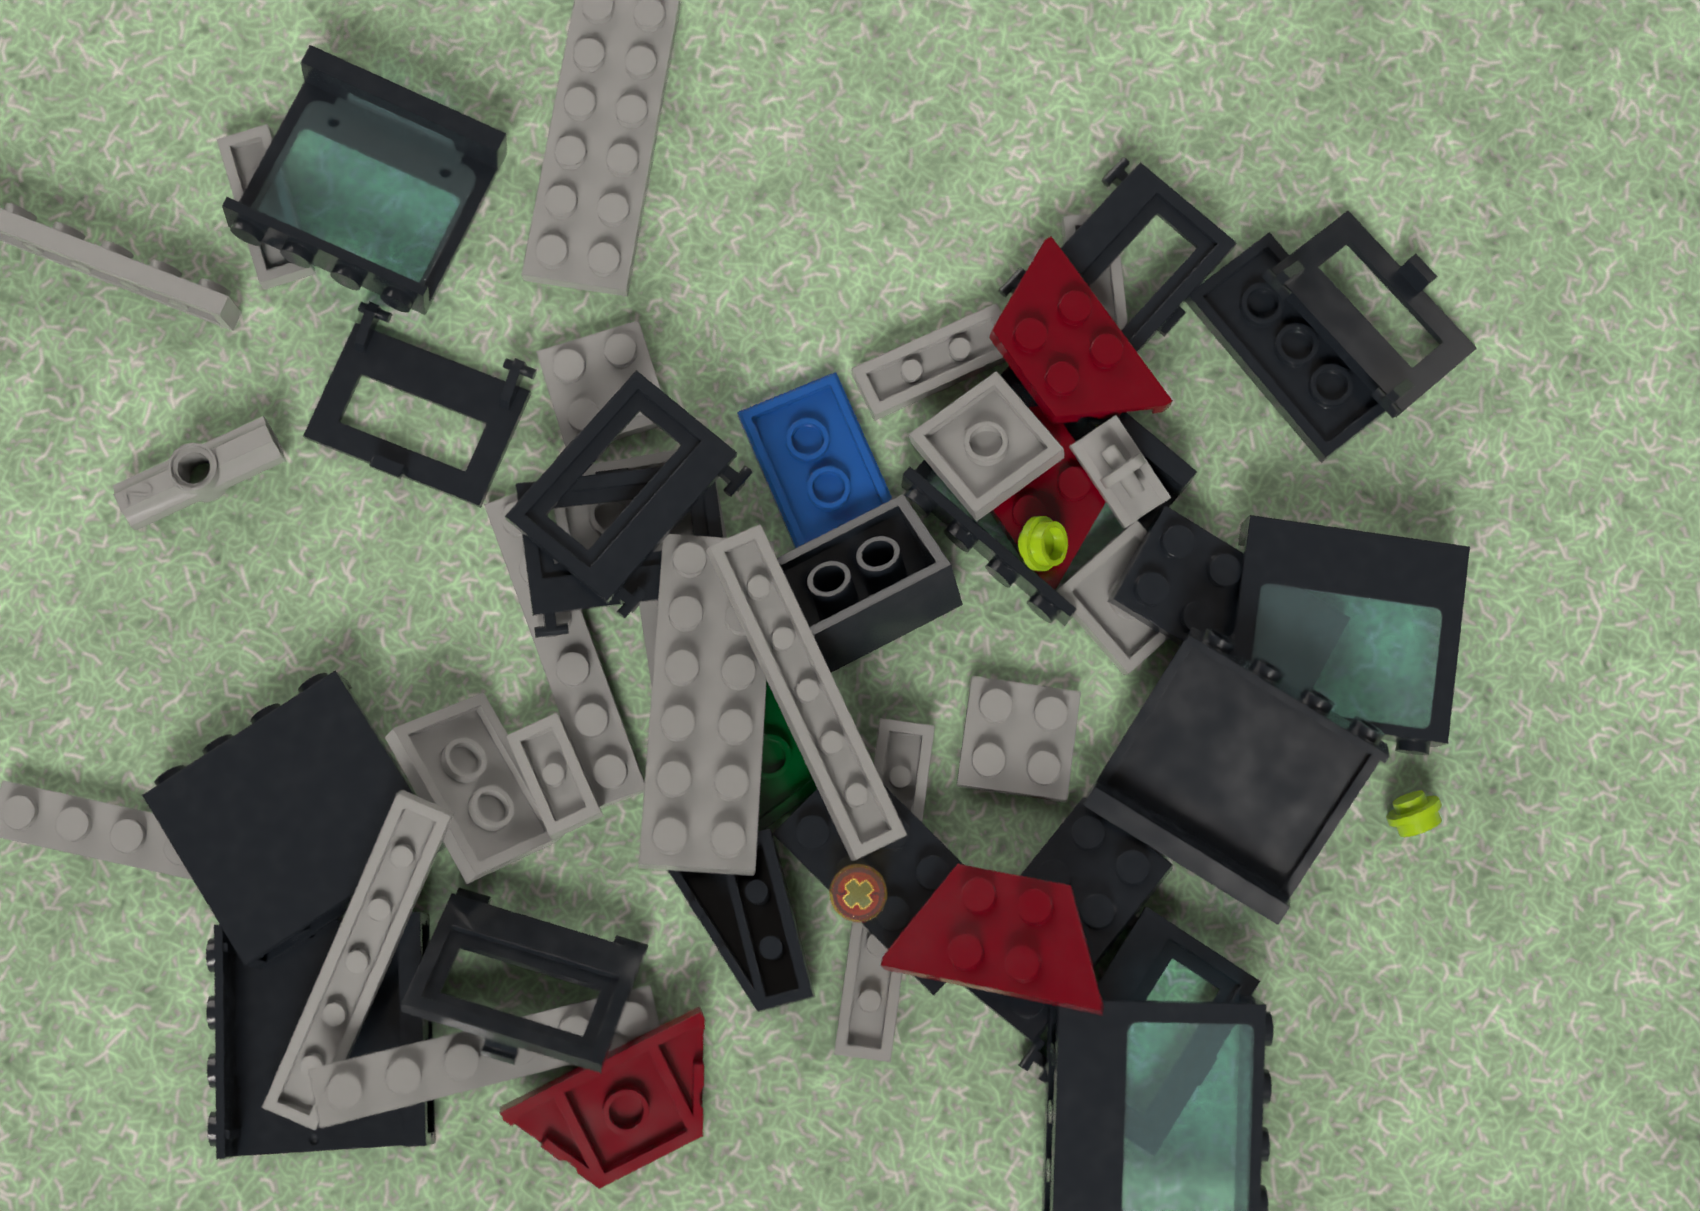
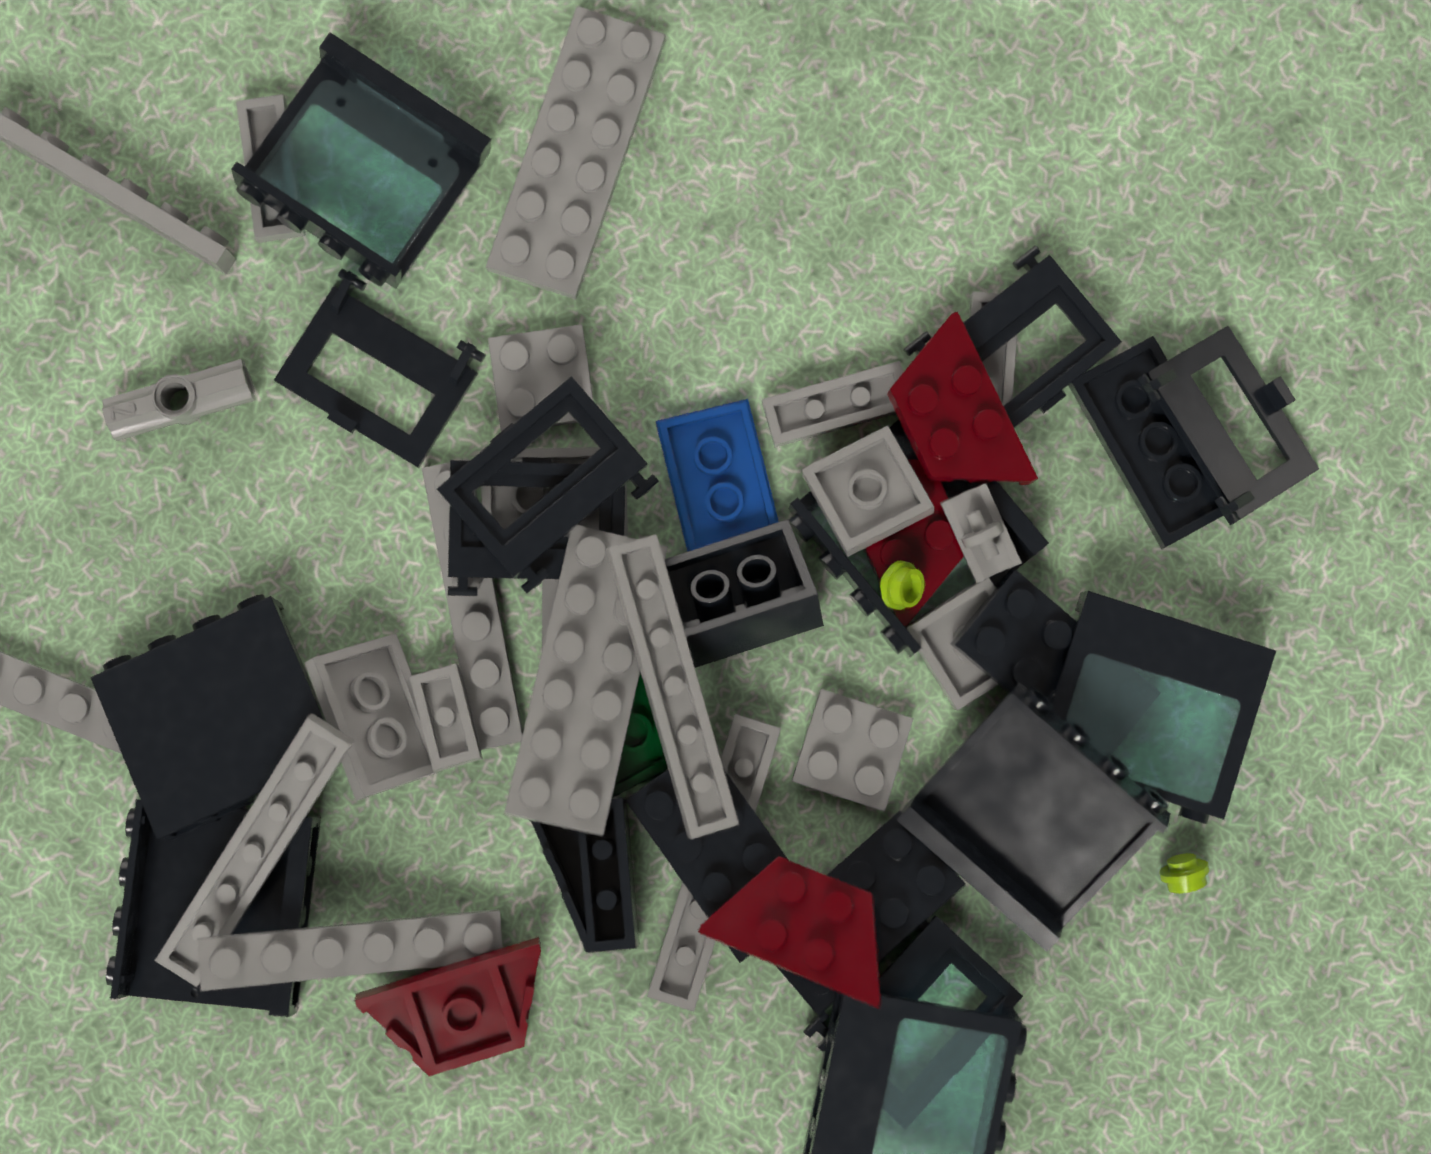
camera: 10 degrees right, 5 degrees up
black piece [401,887,649,1073] -> none
tile [829,864,887,923] -> none

